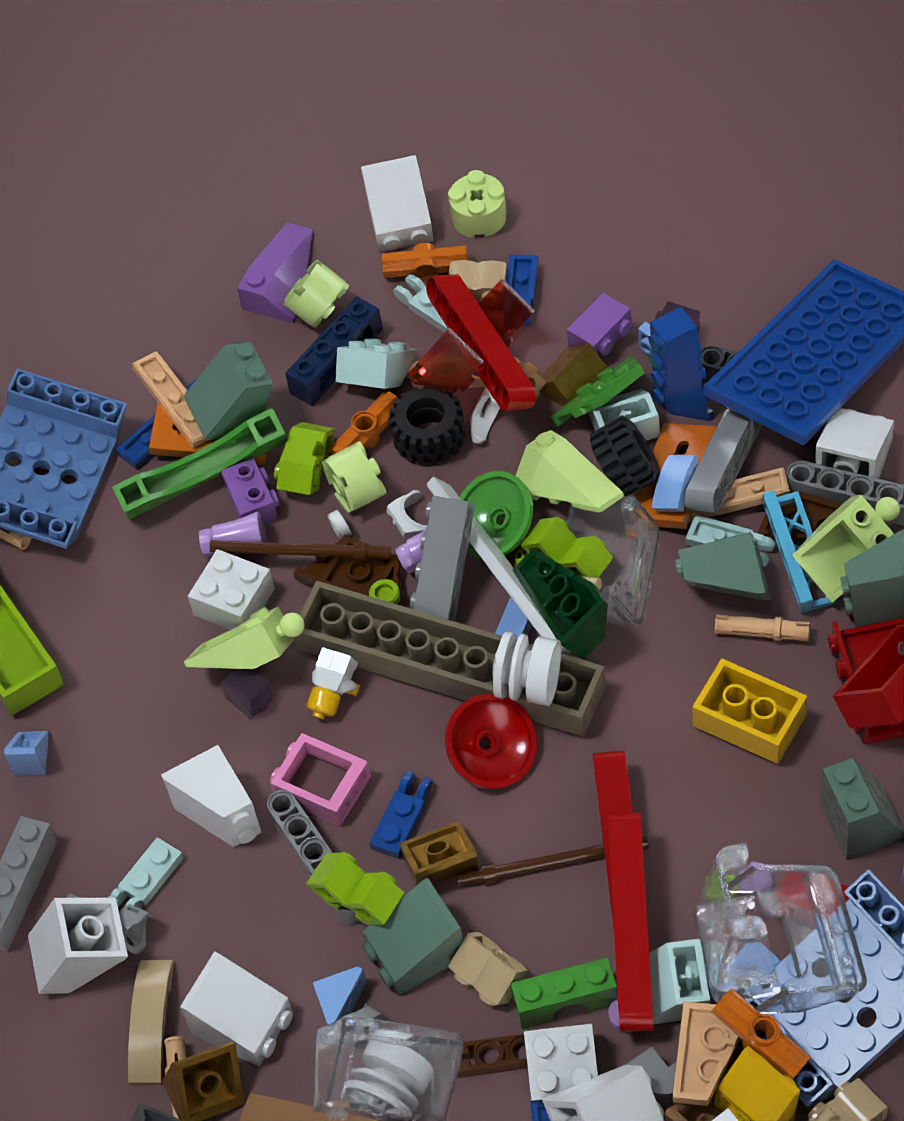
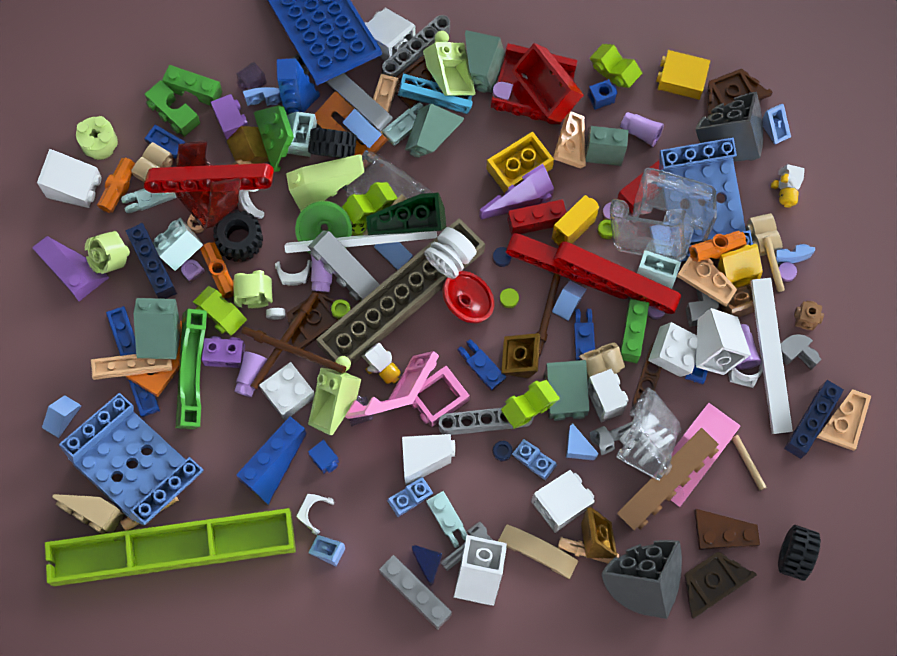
camera: 75 degrees left, 15 degrees up
light nougat pin [715,614,810,642] -> none
none -> light blue slope [42,395,81,438]
none -> bright green arch [145,80,200,137]
none -> bright green arch [162,65,223,106]
none -> lavender tile [181,259,205,283]
none -> blue wedge [236,416,307,505]
none -> reddish brown bar [241,327,346,374]
none -> white helmet [296,494,334,535]
none -> blue brick [308,440,339,474]
none -> bright pink windscreen [345,351,439,419]
none -> light blue slope [387,477,433,517]
none -> clear blue slope [411,545,442,586]
none -> medium lavender wedge [479,164,554,220]
none -> lavender tile [493,82,513,101]
none -> dark blue tile [493,247,512,267]
none -> dark blue tile [493,441,513,461]
none -> lime tile [500,288,519,308]
none -> red brick [507,199,567,236]
none -> light blue slope [512,439,557,480]
none -> yellow brick [551,195,599,245]
none -> light blue slope [552,280,587,321]
none -> light nougat wing [553,111,586,168]
none -> blue hinge [574,308,595,361]
none -> white brick [588,369,628,422]

